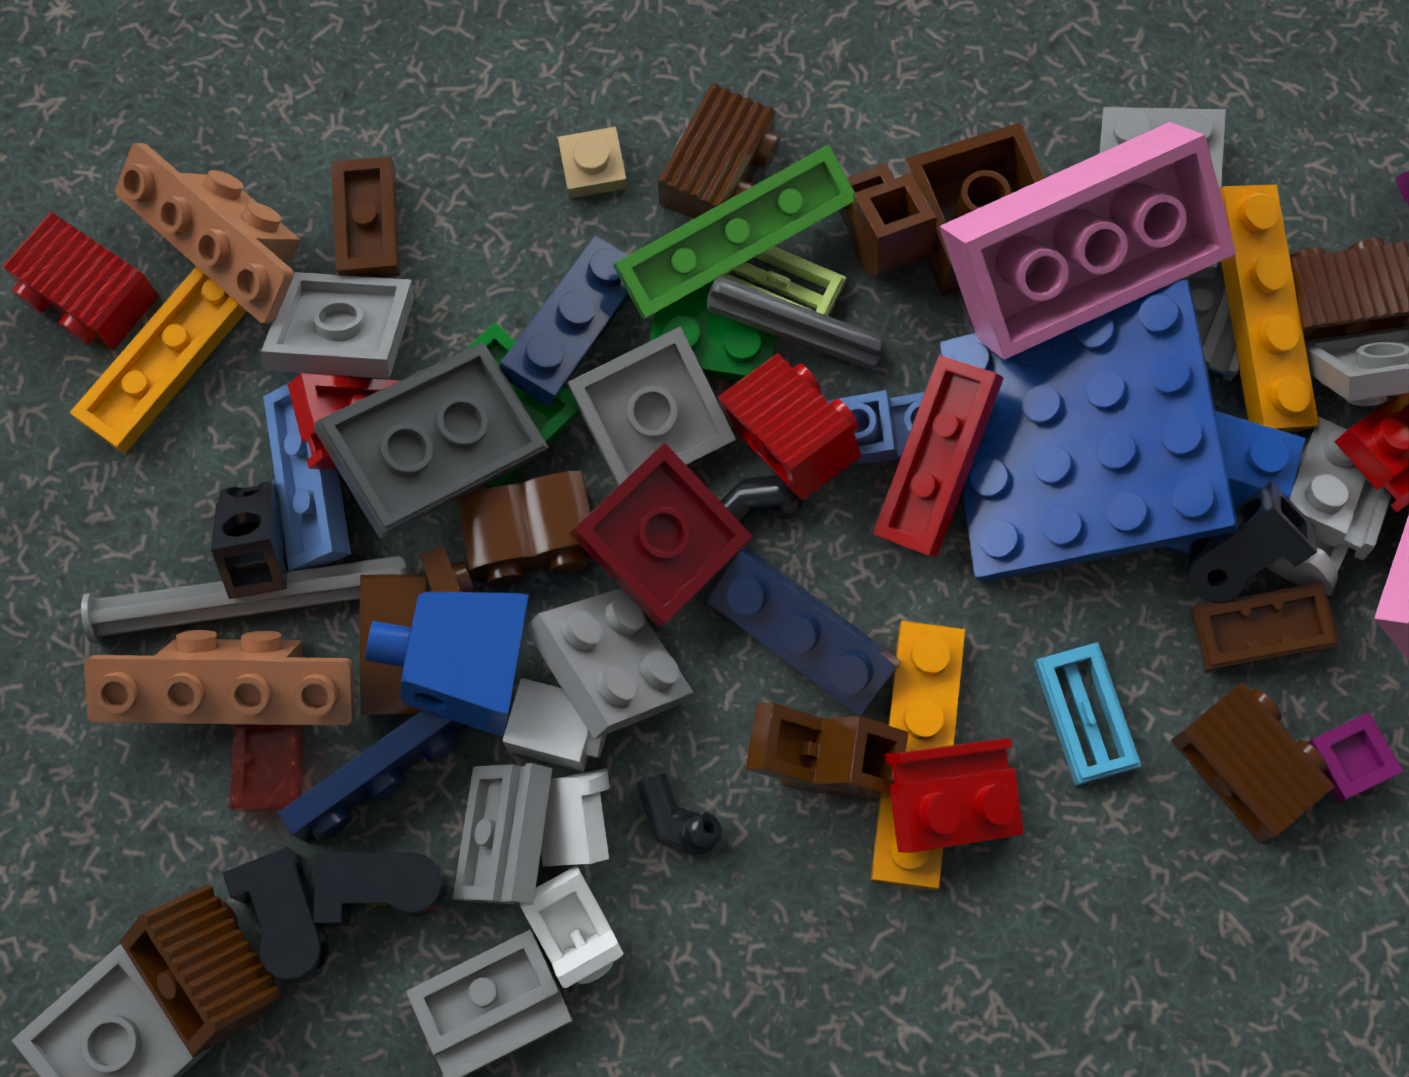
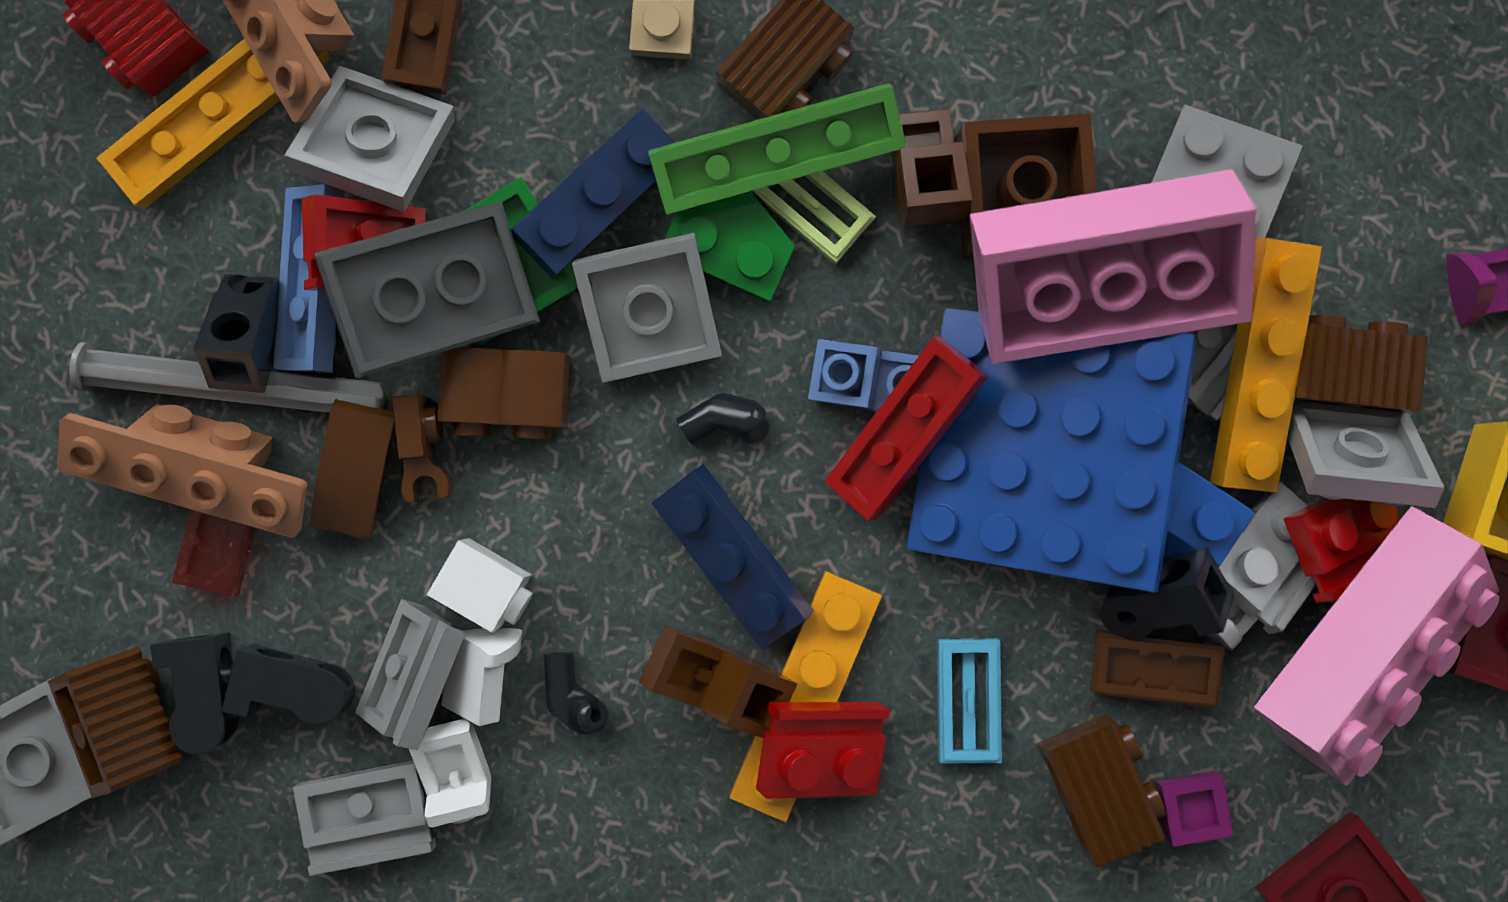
camera: 10 degrees right, 15 degrees up
dark blue plate [277,710,468,842] -> none
blue torso [365,592,528,736] -> none
light grey plate [525,588,693,739] -> none
dark red plate [569,442,753,627] -> none
dark grey axle [707,277,884,369] -> none
red brick [717,353,861,500] -> none

